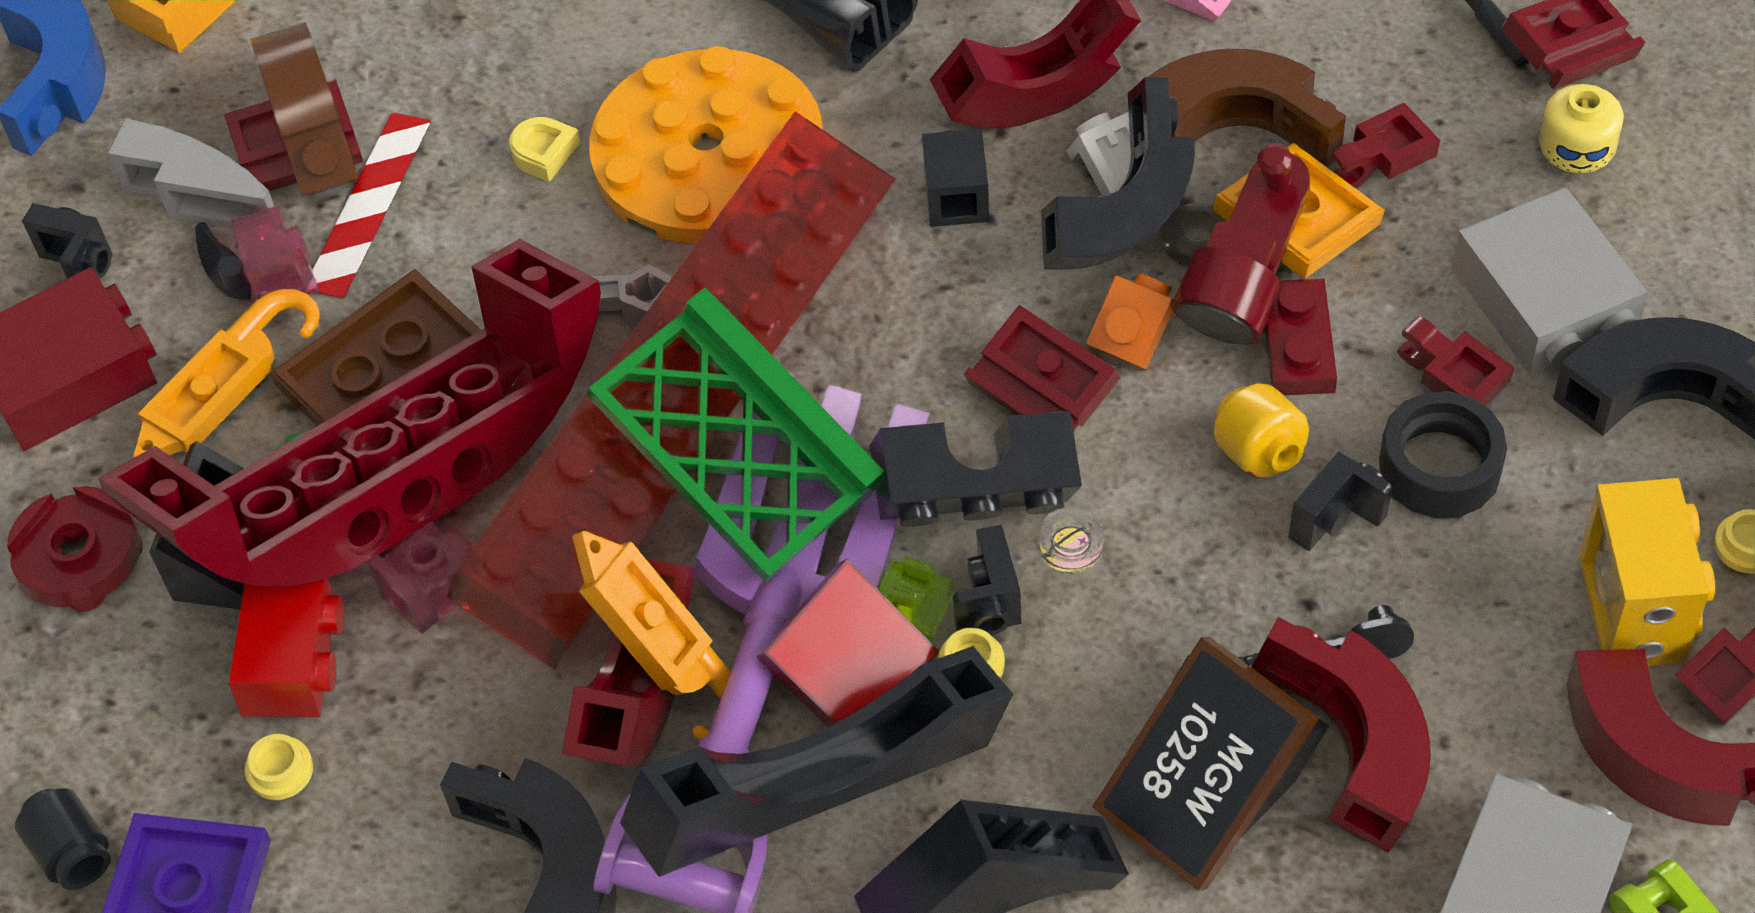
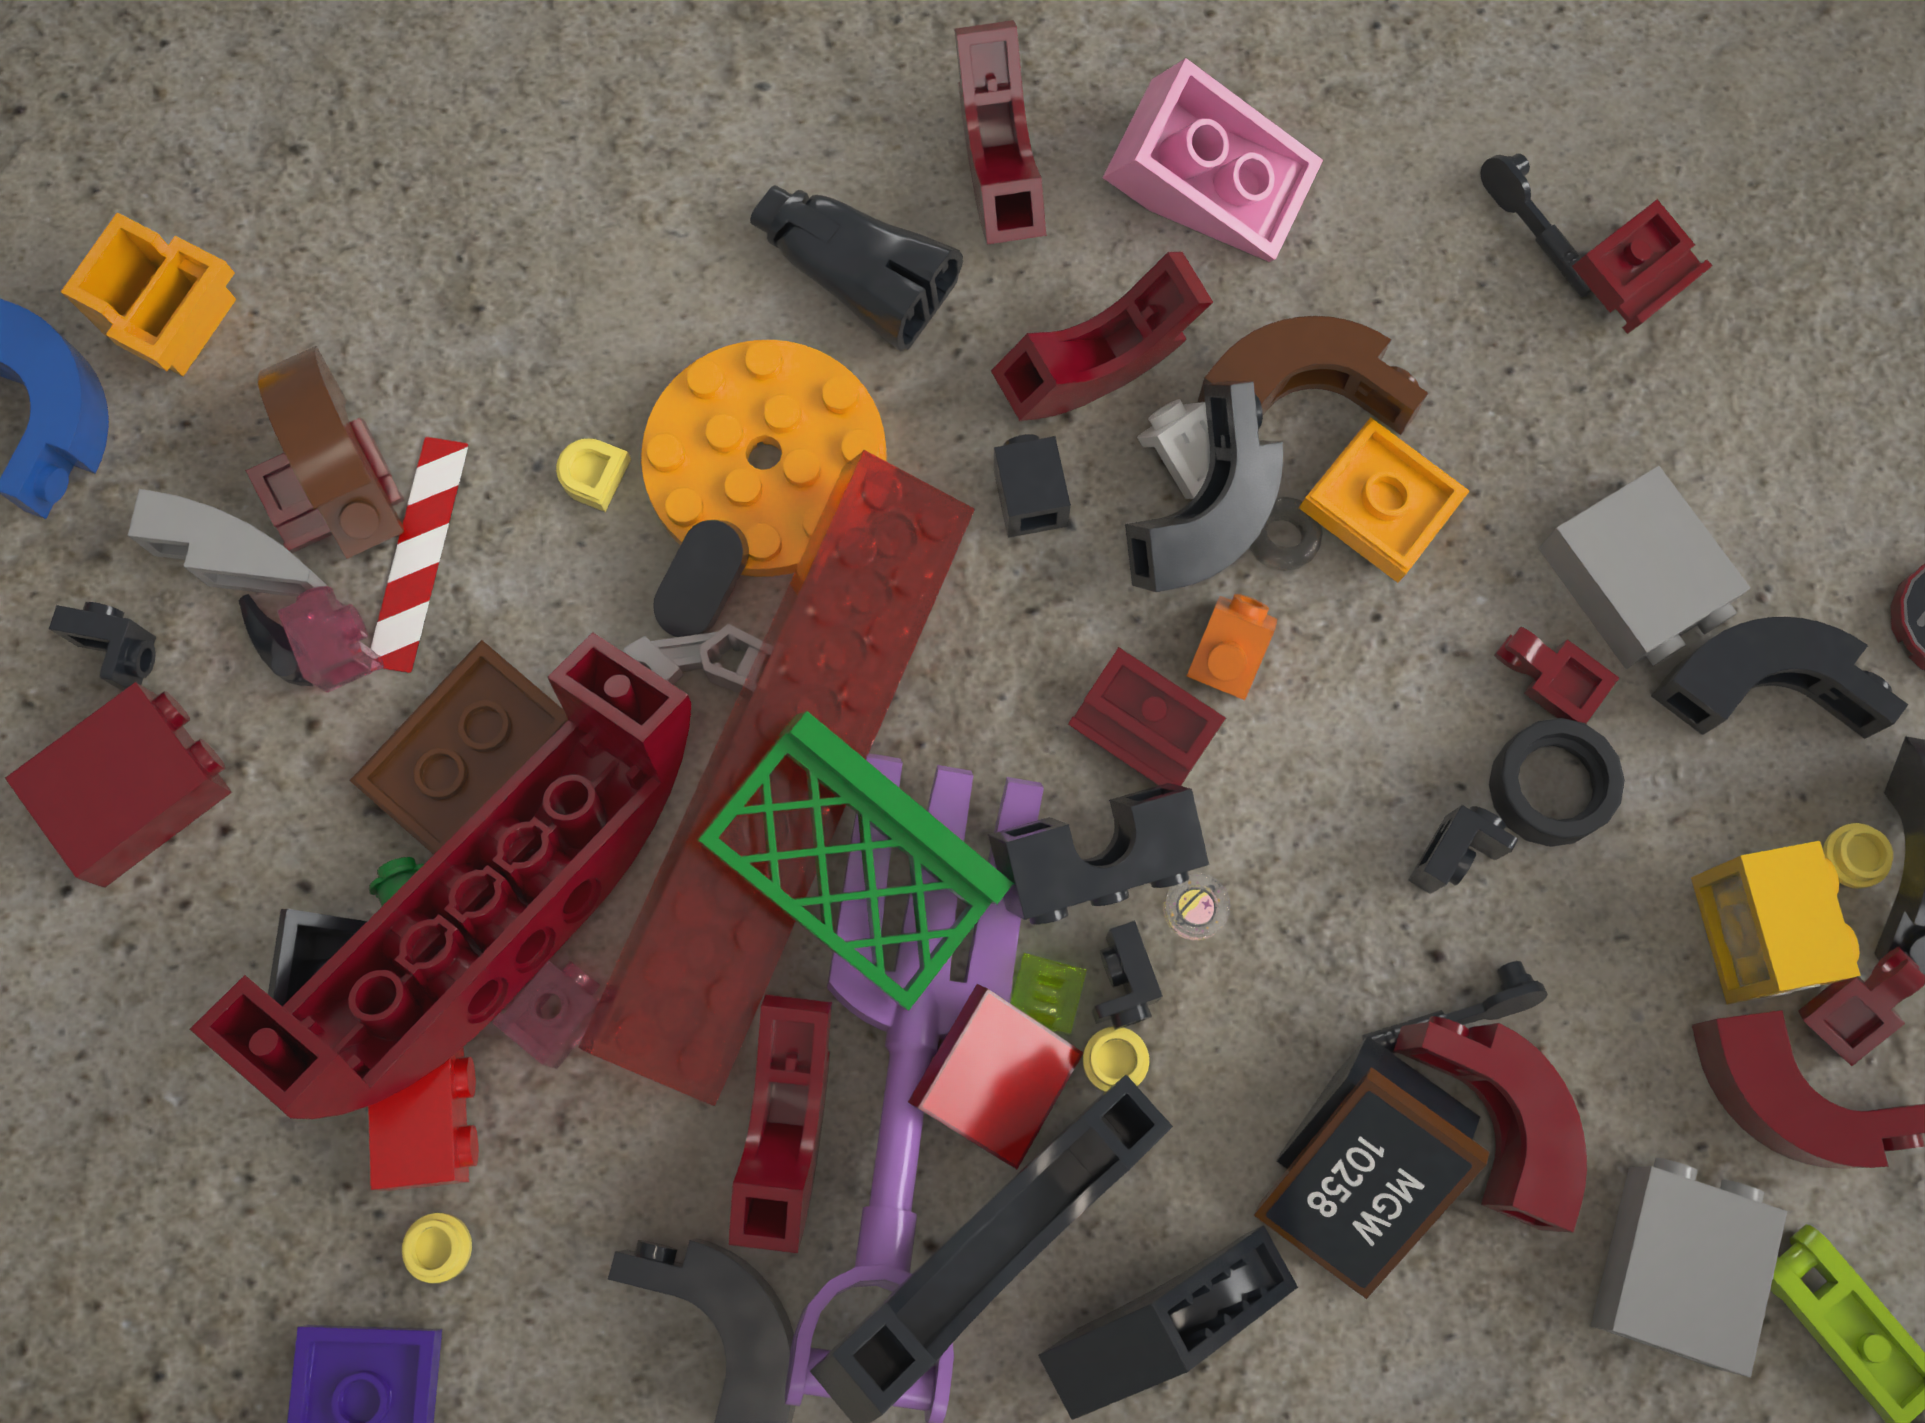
camera: 10 degrees left, 20 degrees up
dark red plate [7,486,143,612] -> none
black brick [15,788,111,890] -> none
light orange plate [134,289,320,457] -> none
light orange plate [572,531,731,742] -> none
dark red piece [1172,143,1311,345] -> none
yellow head [1213,383,1309,478] -> none
dark red plate [1265,278,1337,395] -> none
dark red plate [1332,103,1440,188] -> none
light yellow head [1539,84,1624,173] -> none
none -> black tile [653,520,749,637]

